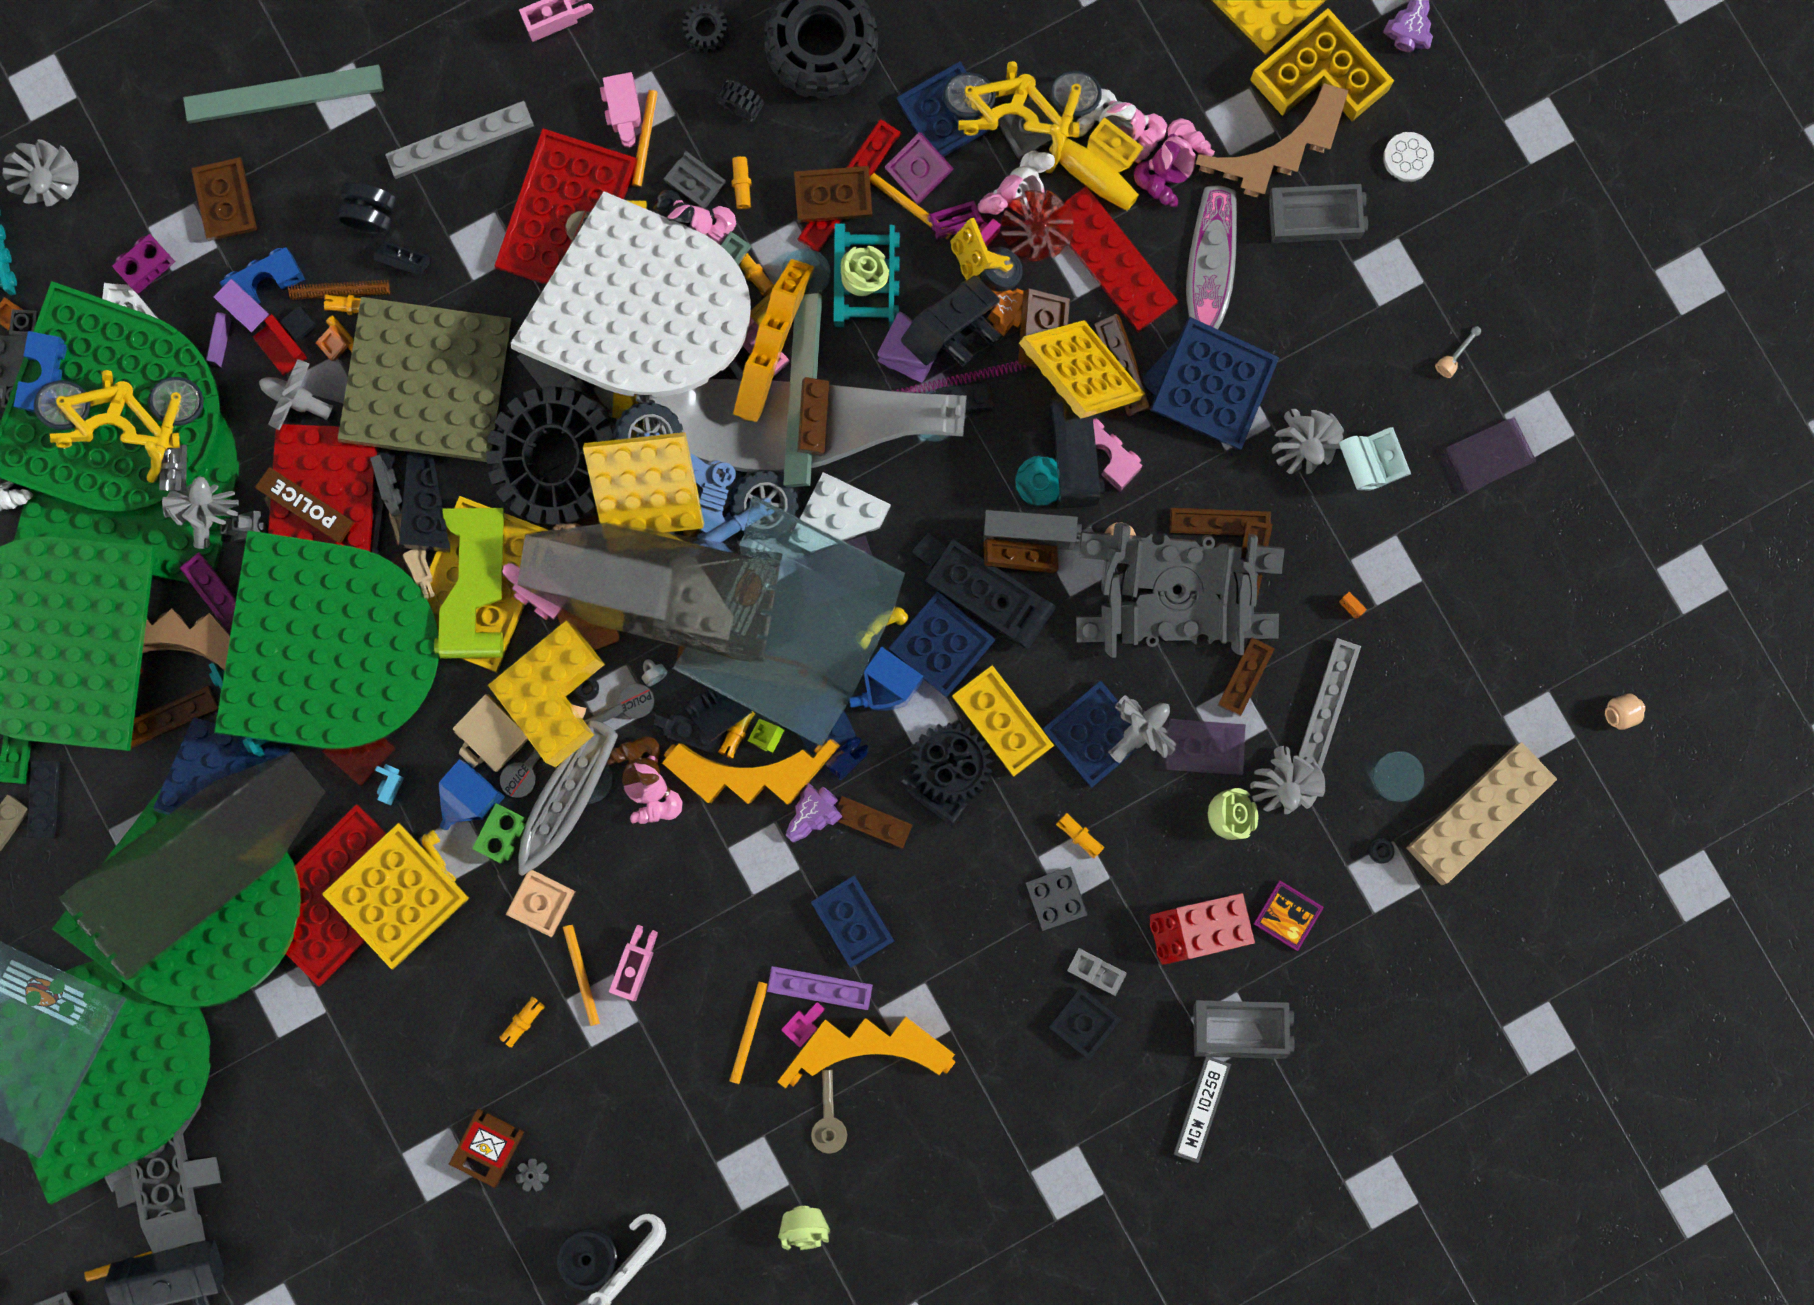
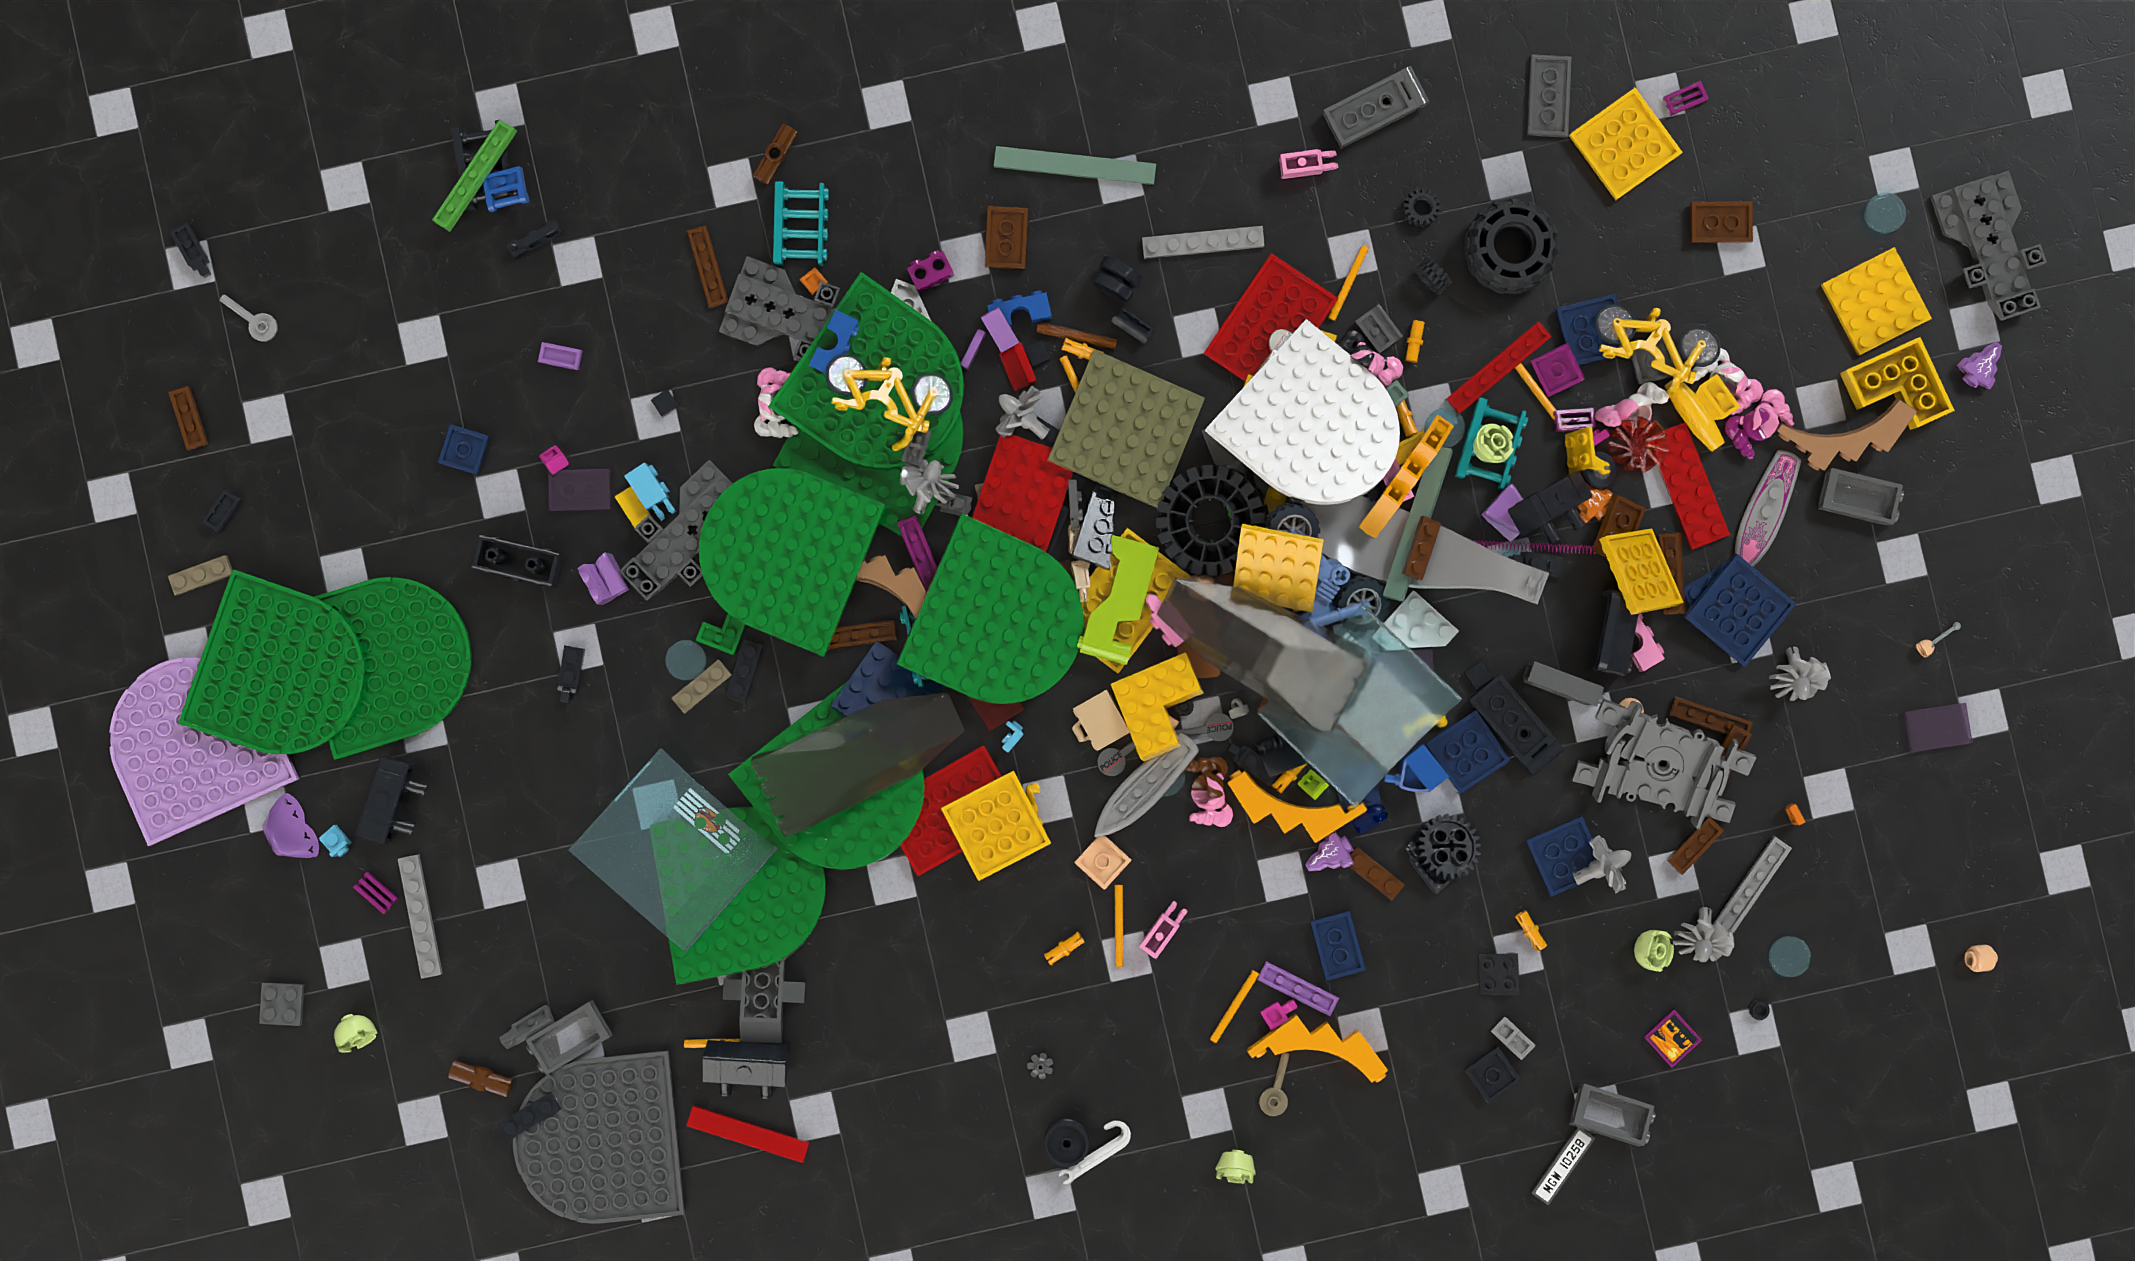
camera: 20 degrees right, 5 degrees up
light grey piece [3,140,79,206] -> none
reddish brown tile [255,467,354,544] -> none
orange tile [316,325,351,361] -> none
blue piece [439,759,505,830] -> none
container [448,1108,524,1188] -> none
bright green brick [472,803,527,864] -> none
bright pink hinge [600,72,642,148] -> none
reddish brown plate [794,166,872,223] -> none
yellow plate [952,665,1054,777] -> none
reddish brown plate [983,538,1059,573] -> none
teal tile [1015,456,1060,506] -> none
bracket [1150,893,1255,965] -> none
clear purple tile [1166,719,1246,775] -> none
light aqua piece [1339,427,1411,491] -> none
white tile [1384,132,1434,182] -> none
tan brick [1406,742,1557,885] -> none

